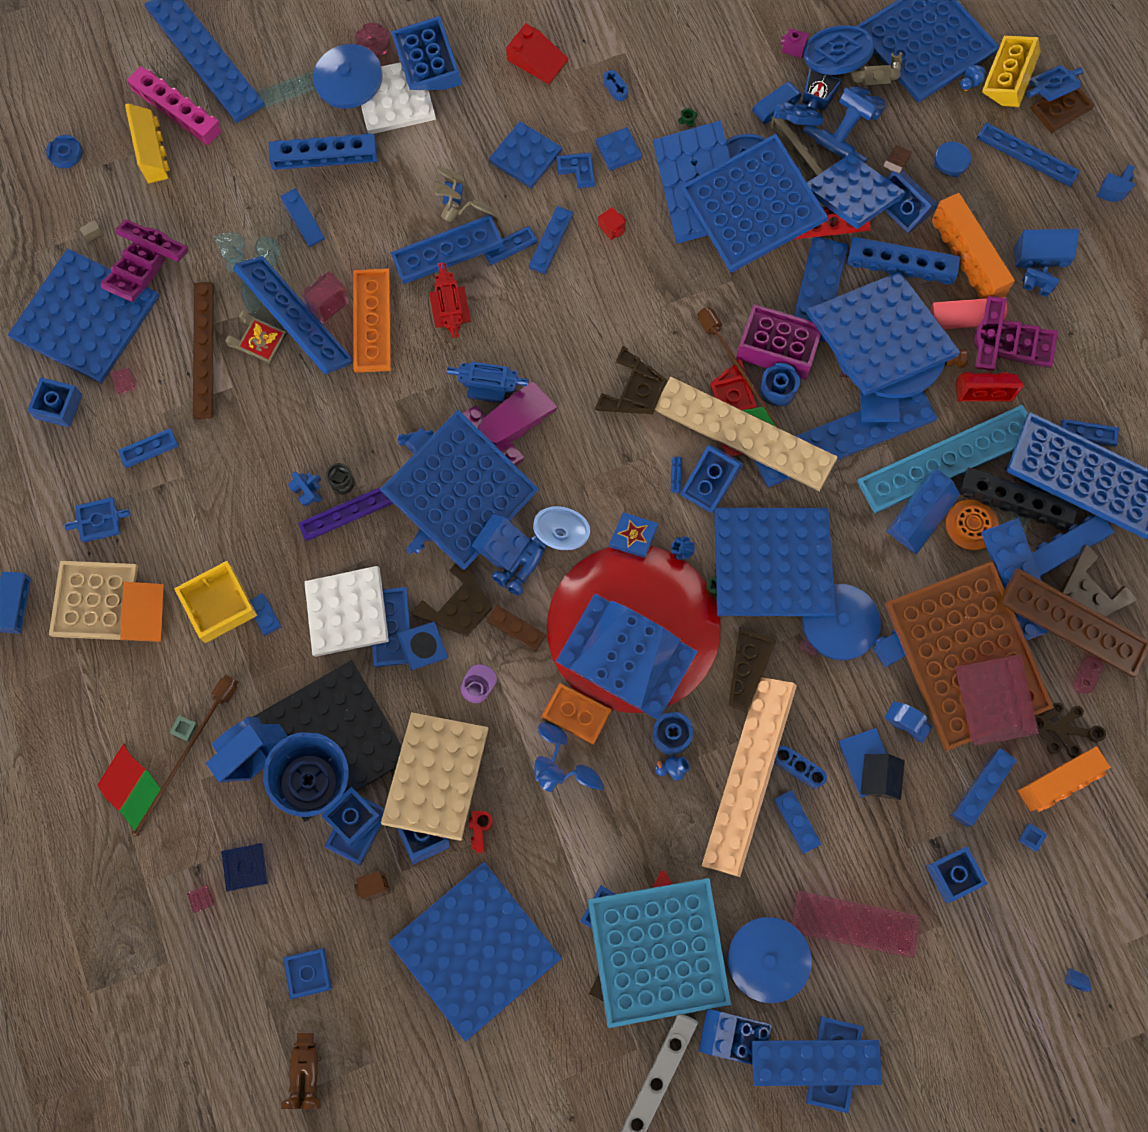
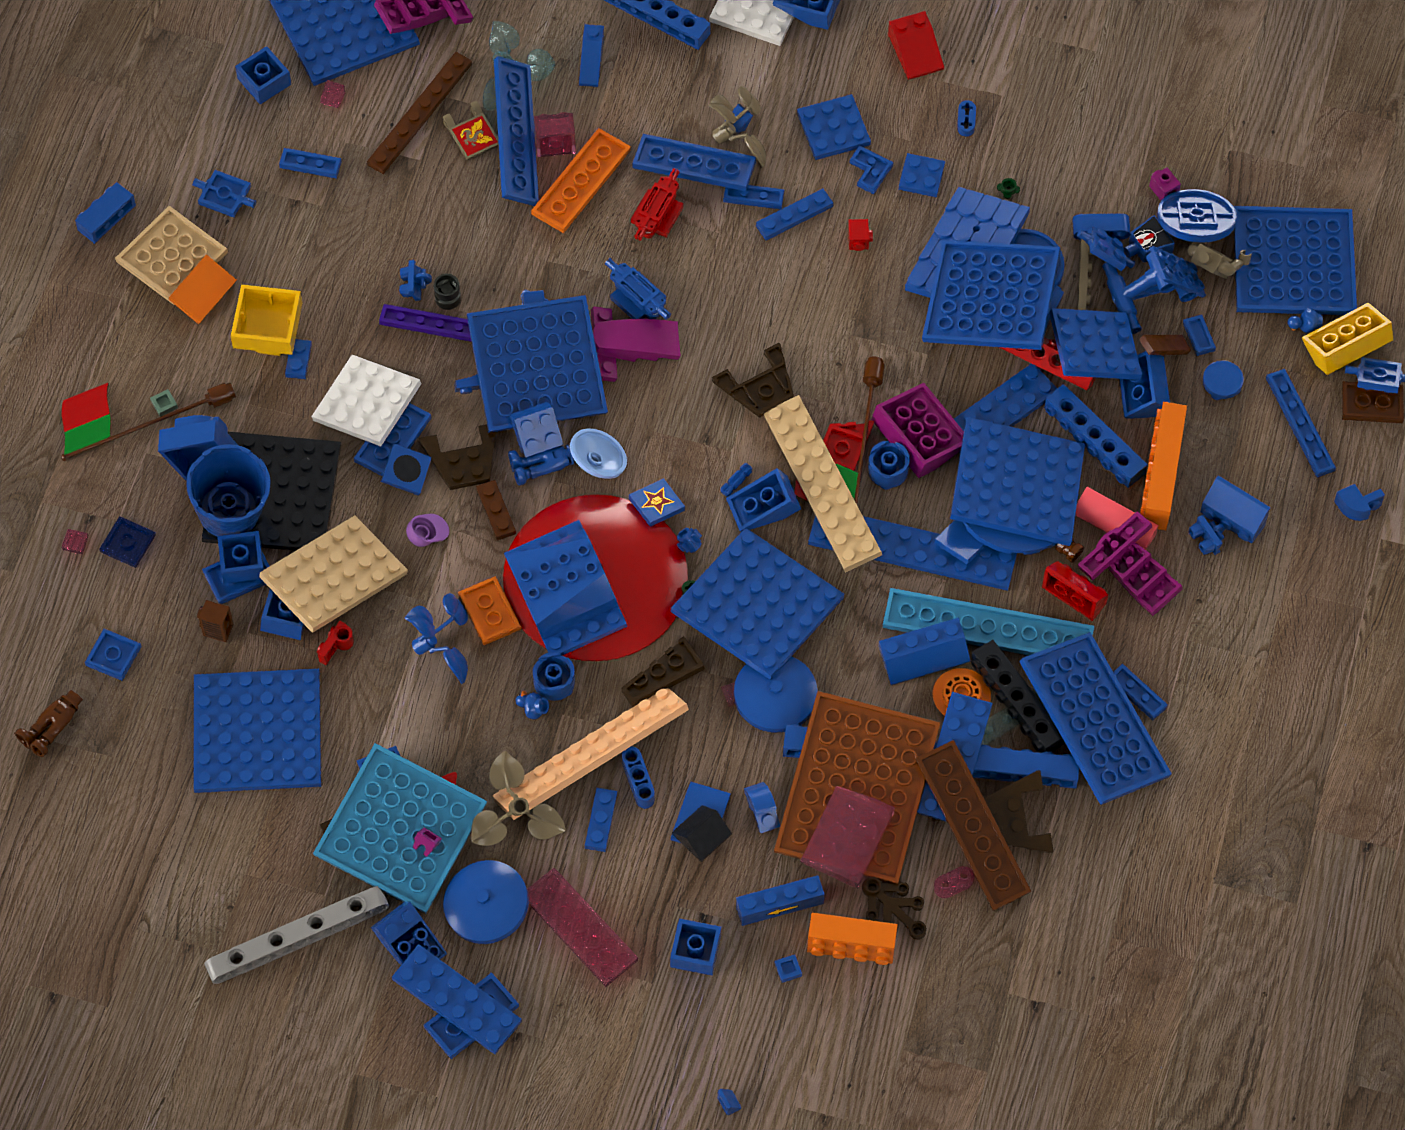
camera: 35 degrees right, 10 degrees down
none -> magenta tile [413,827,442,857]
none -> dark tan plant [471,751,566,846]
none -> blue tile [1183,315,1216,356]

